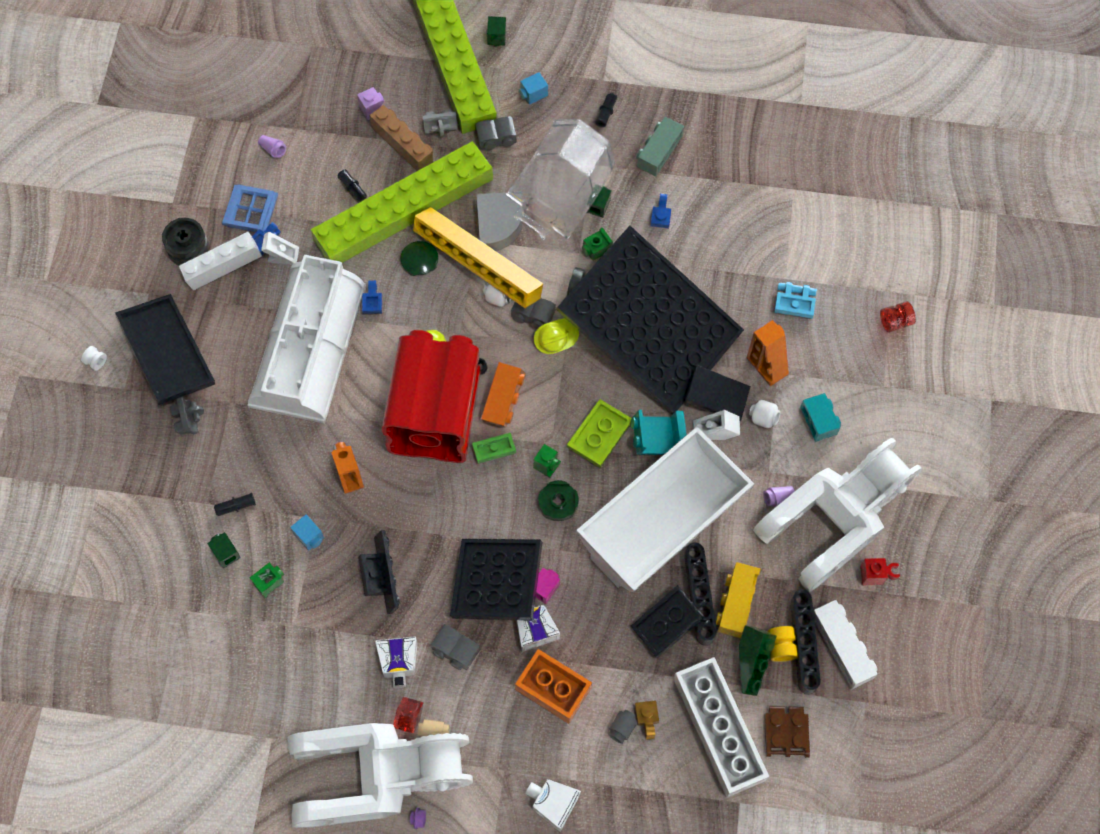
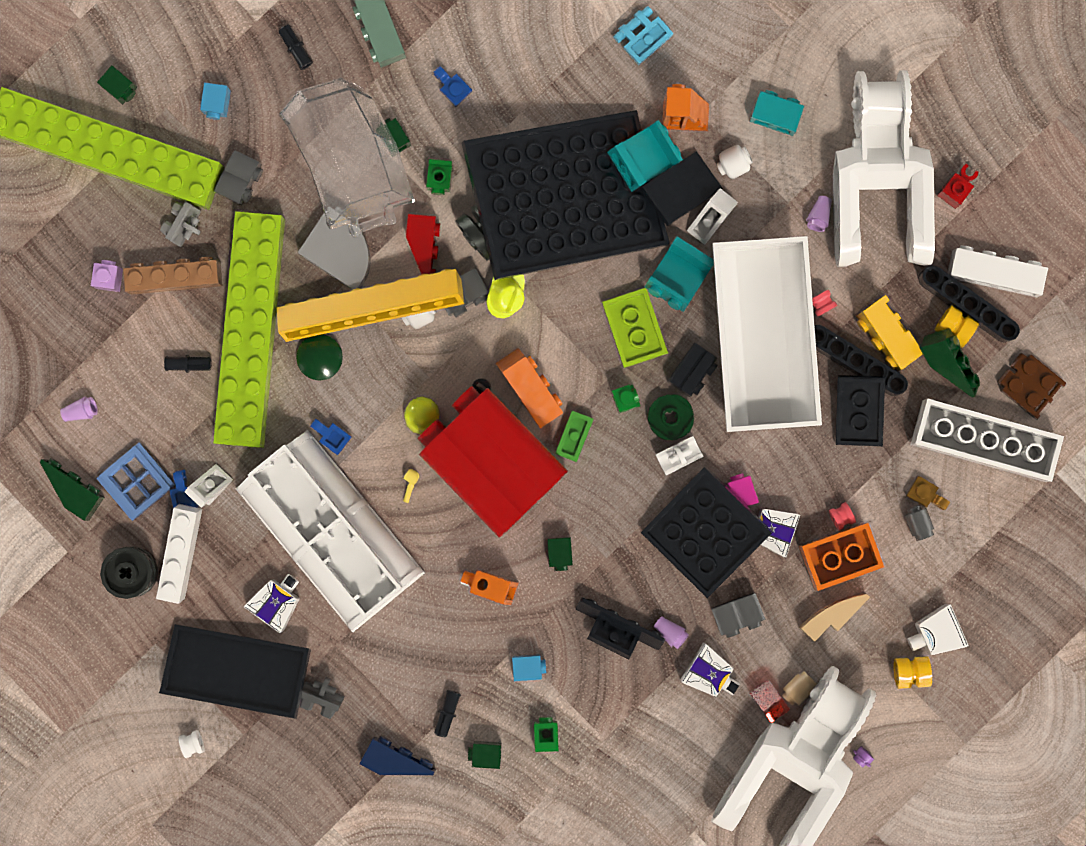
camera: 45 degrees left, 20 degrees up
none -> dark green slope [40,458,105,521]
none -> torso [244,574,300,633]
none -> dark blue slope [360,736,436,775]
none -> light yellow hand [403,469,419,503]
none -> red slope [406,214,441,274]
none -> dark green brick [548,537,573,571]
none -> teal panel [607,120,683,192]
none -> lavender cone [654,616,689,649]
none -> white hips [656,436,704,475]
none -> black brick [667,342,718,397]
none -> tan slope [799,593,870,641]
none -> coral wheel [812,289,838,317]
none -> coral wheel [829,502,856,531]
none -> yellow wheel [893,656,932,689]

